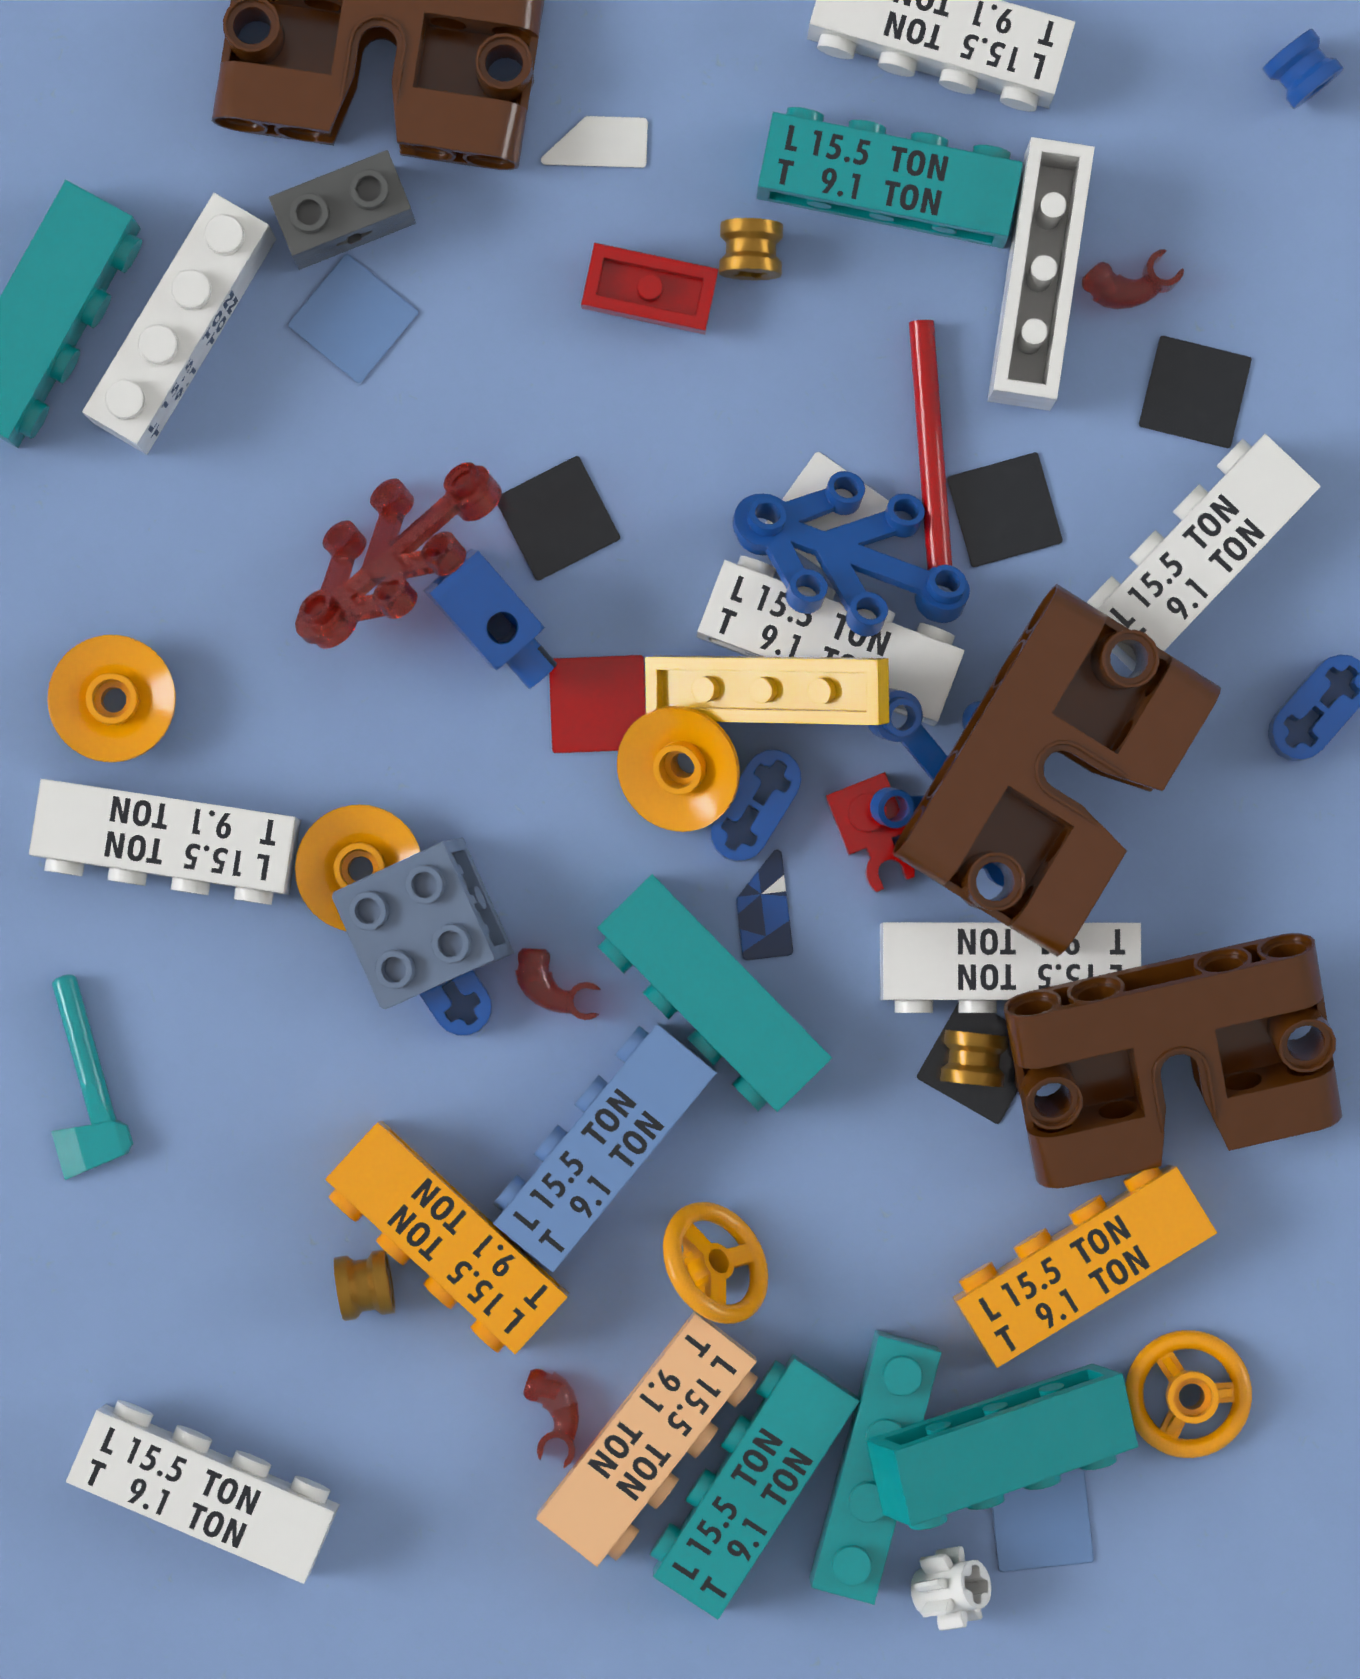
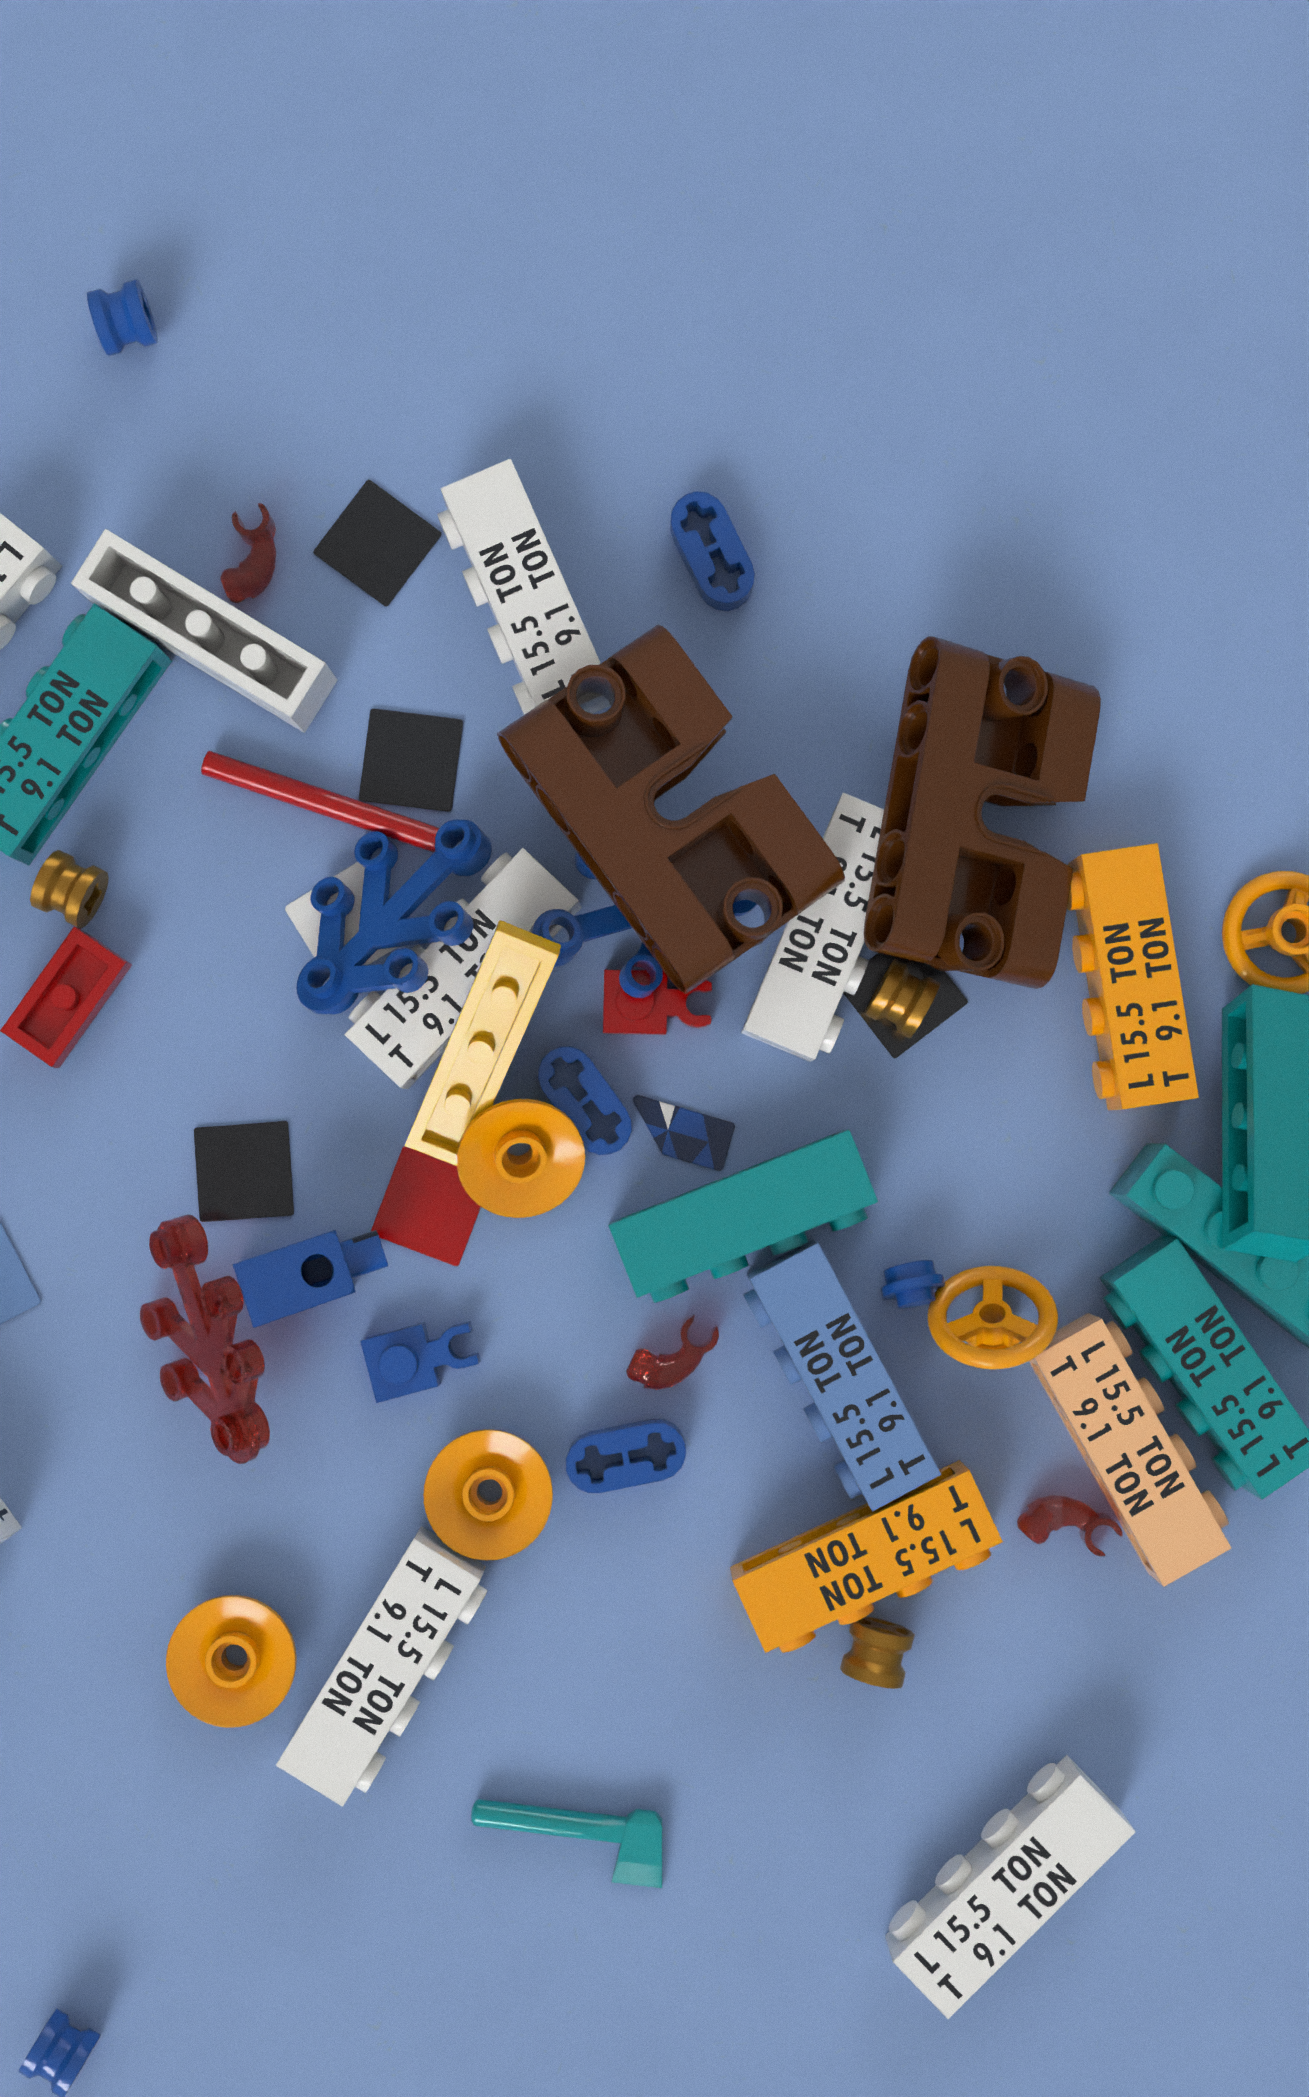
camera: 65 degrees left, 0 degrees up
sand blue bracket [332,838,514,1009] -> none
none -> blue plate [360,1321,481,1403]
none -> blue plate [881,1260,945,1309]

